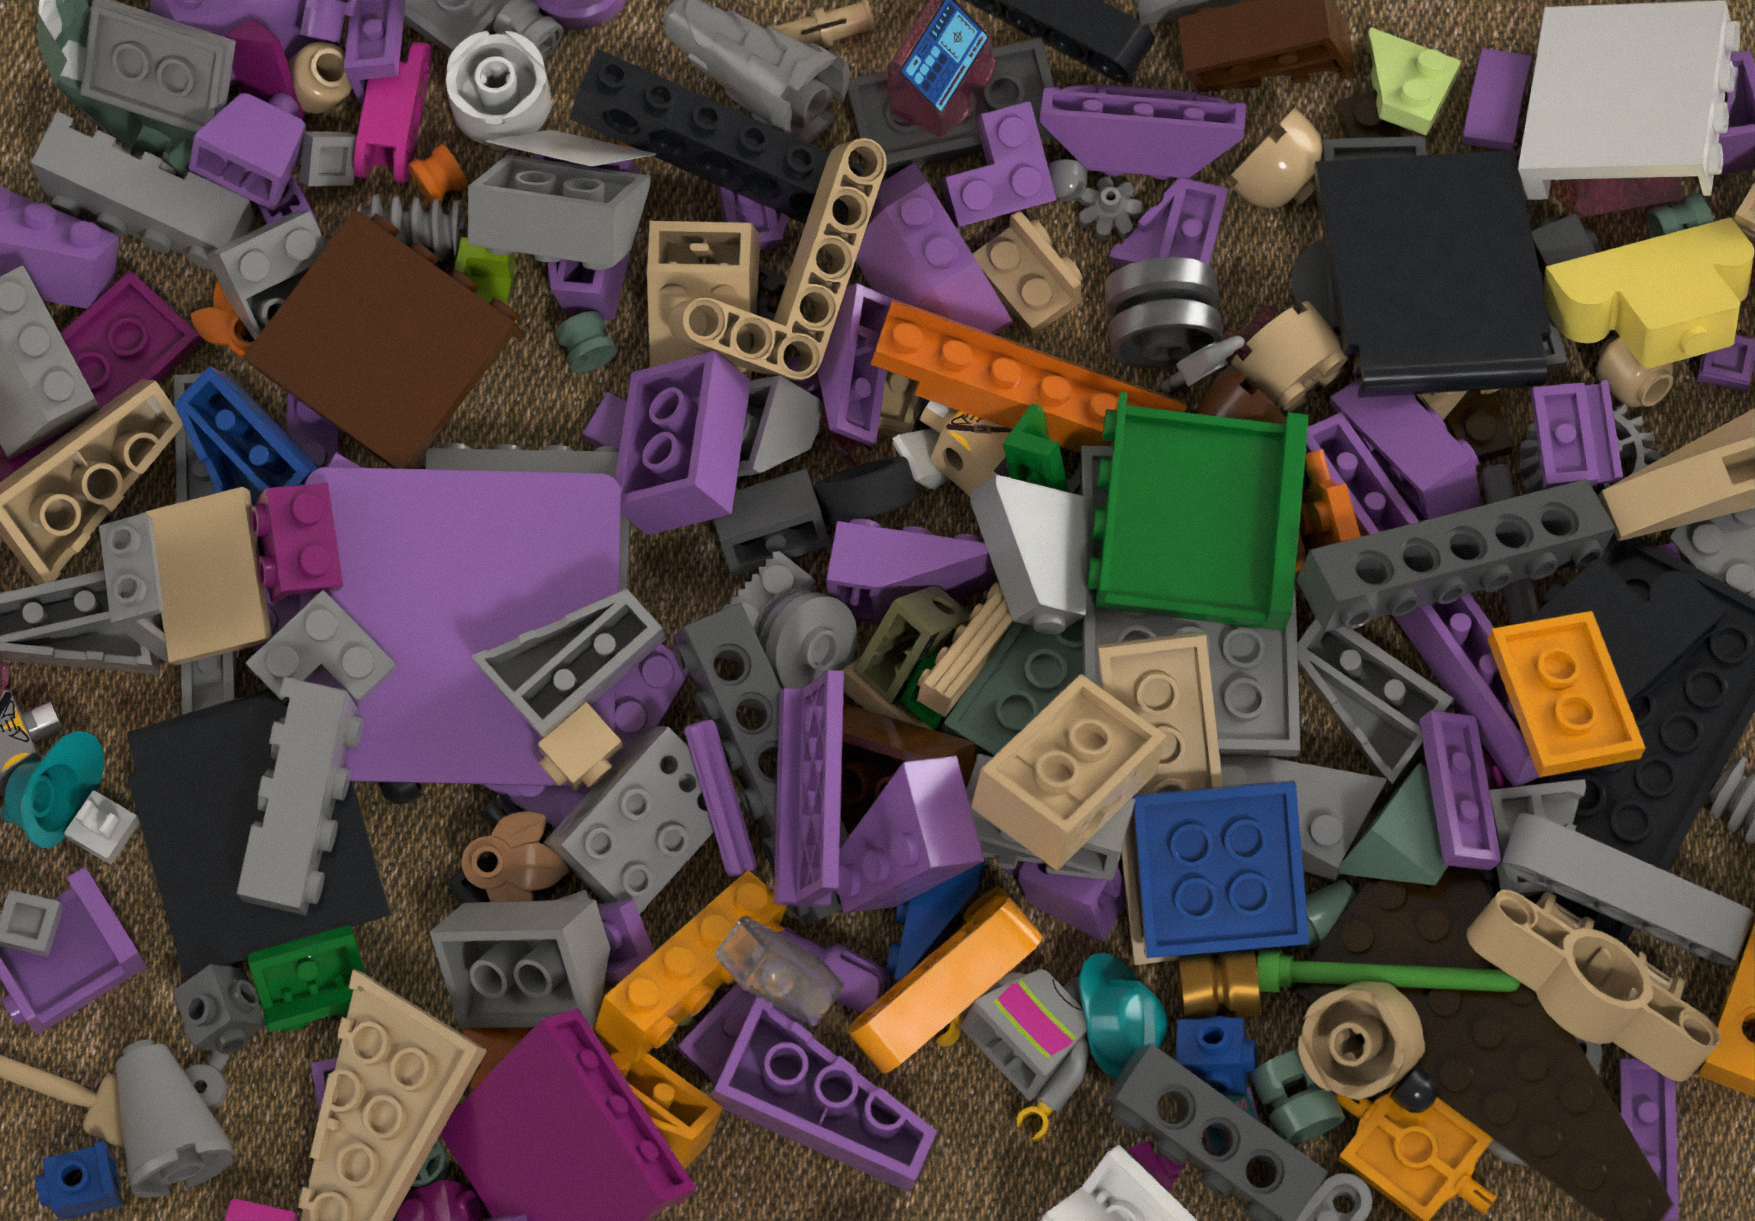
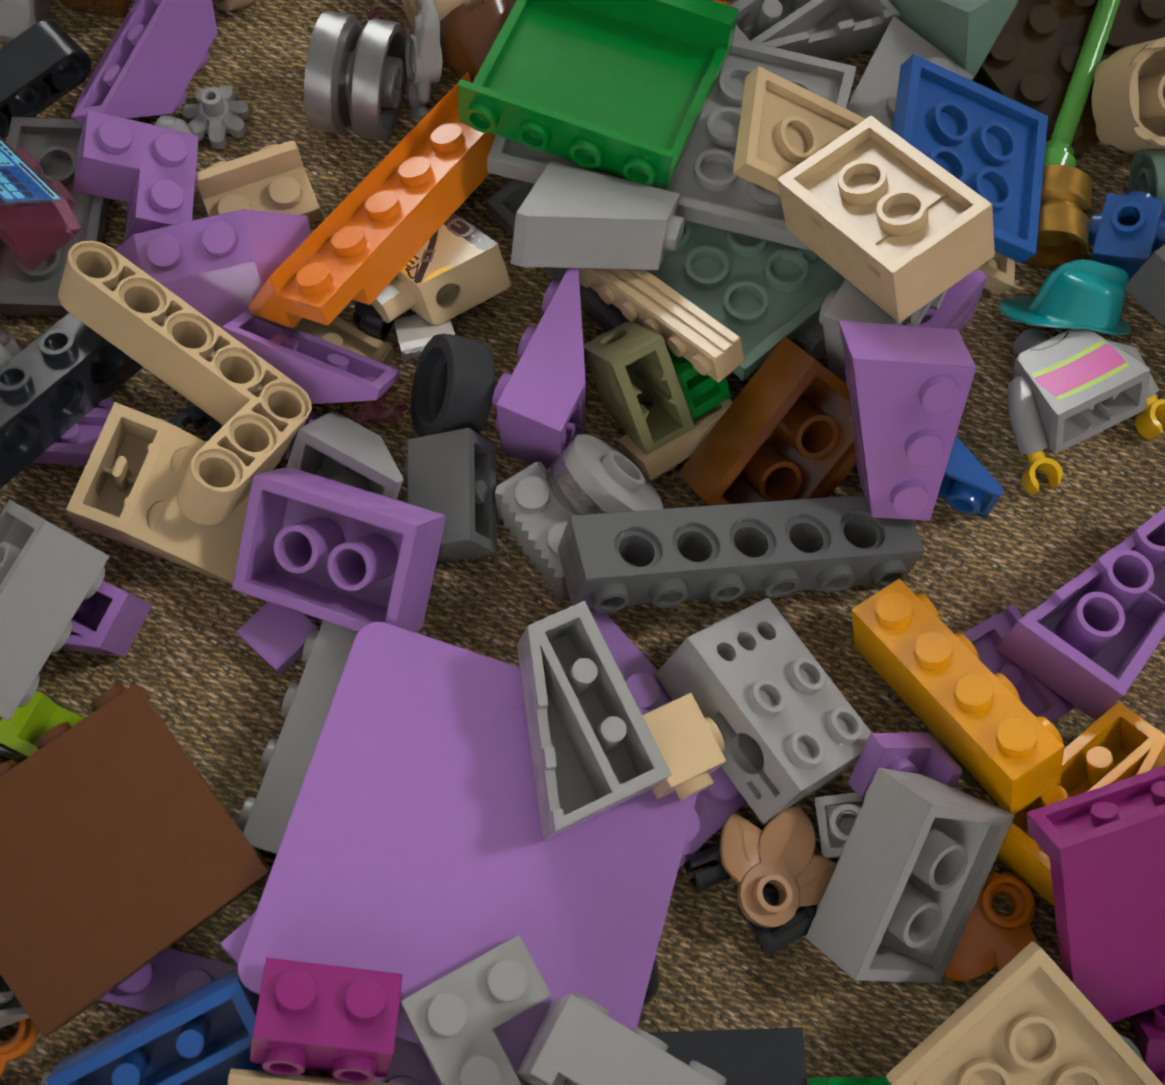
camera: 80 degrees left, 0 degrees up
sand green wheel [555,311,618,373] -> none
medium lavender axle [685,720,757,876] -> none
clear brick [715,916,844,1027] -> none
medium lavender arm [771,927,892,1013] -> none
medium lavender fence [773,670,844,908] -> none
light orange beam [847,887,1043,1074] -> none
green panel [1003,403,1069,492] -> none
medium lavender wing [1109,178,1229,268] -> none

